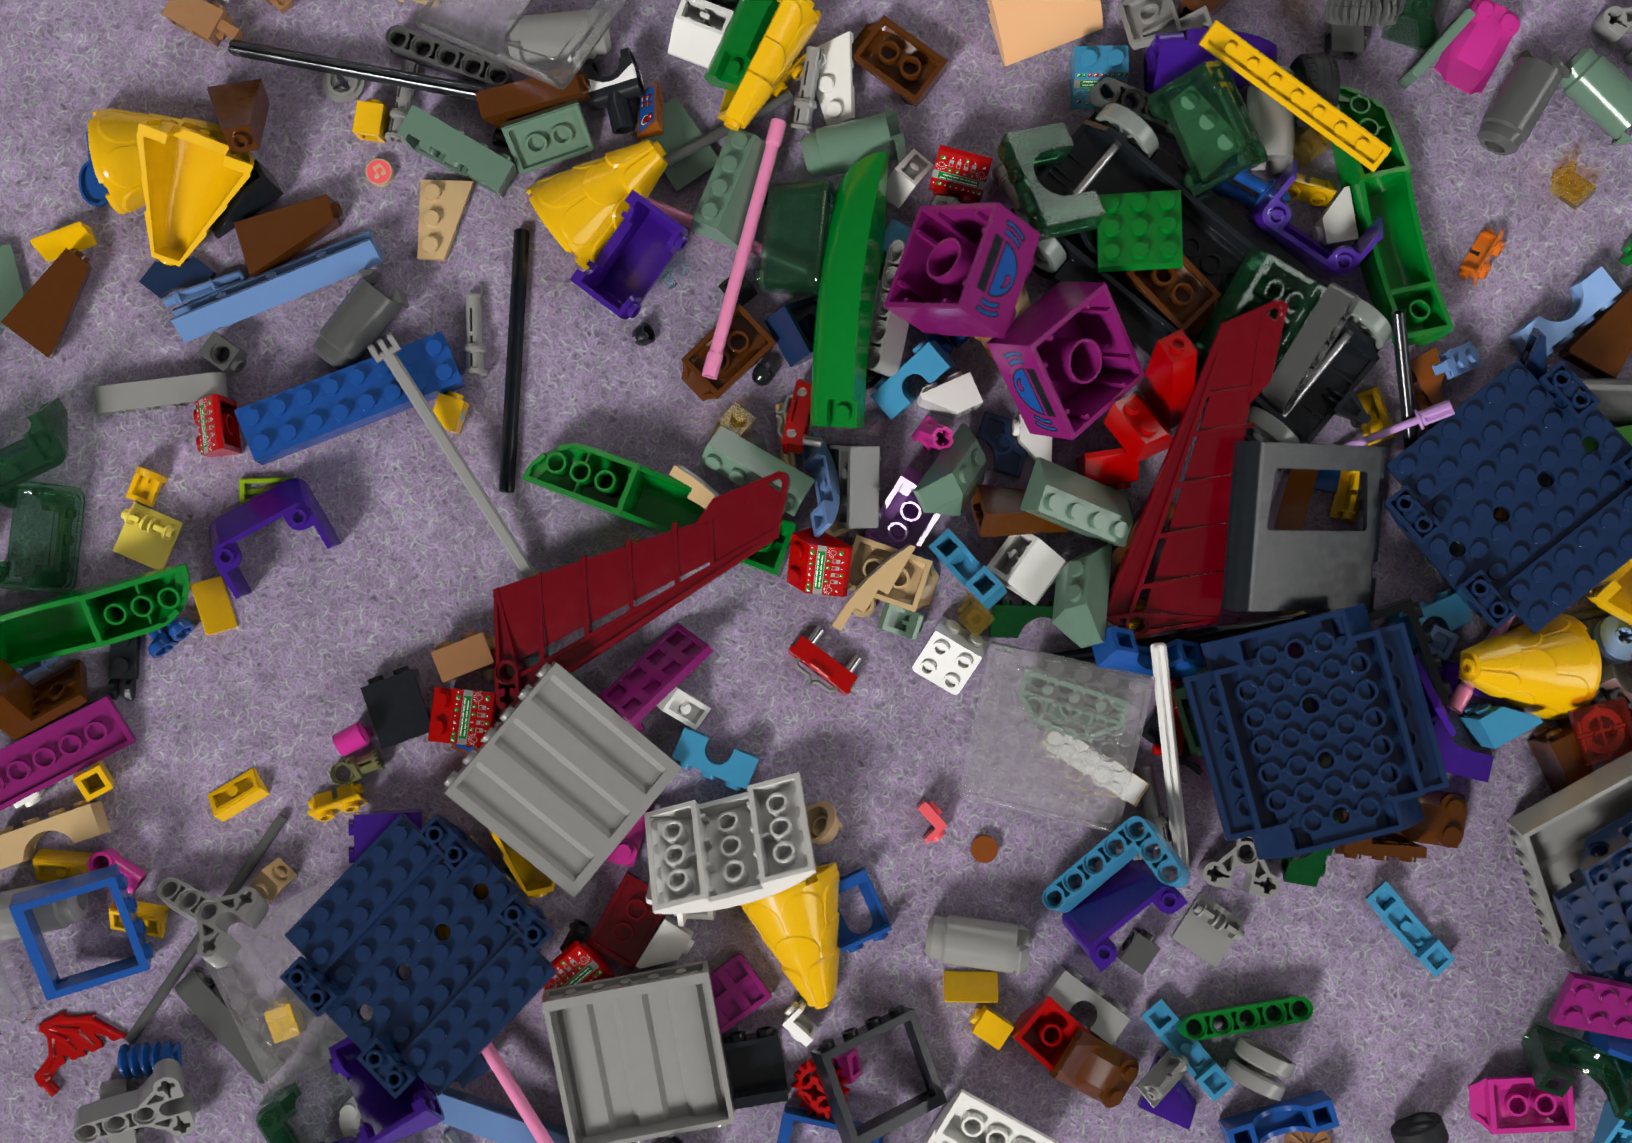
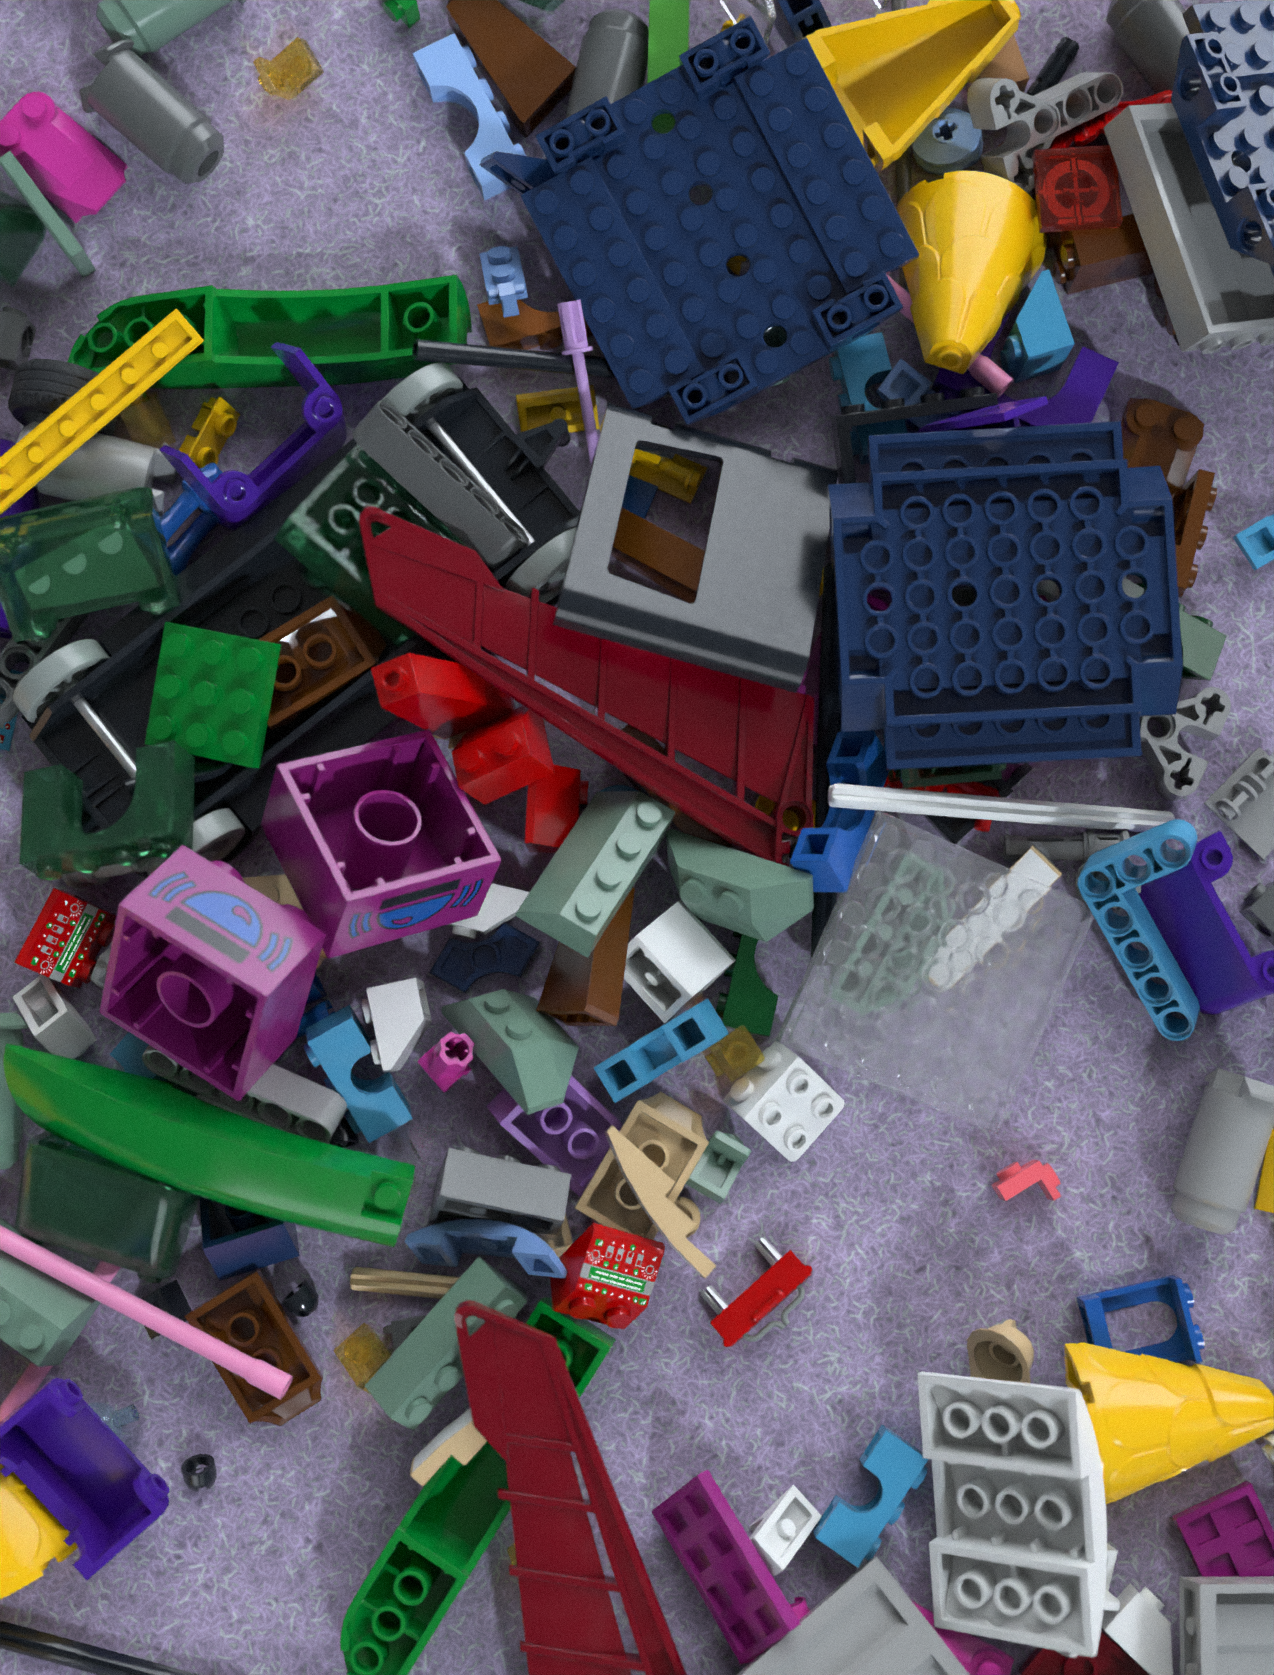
camera: 70 degrees left, 5 degrees down
red piece [776,379,823,454] -> none
dark orange tile [970,835,998,863] -> none
white slope [1312,186,1359,248] -> none
orange hinge [1458,228,1506,286] -> none

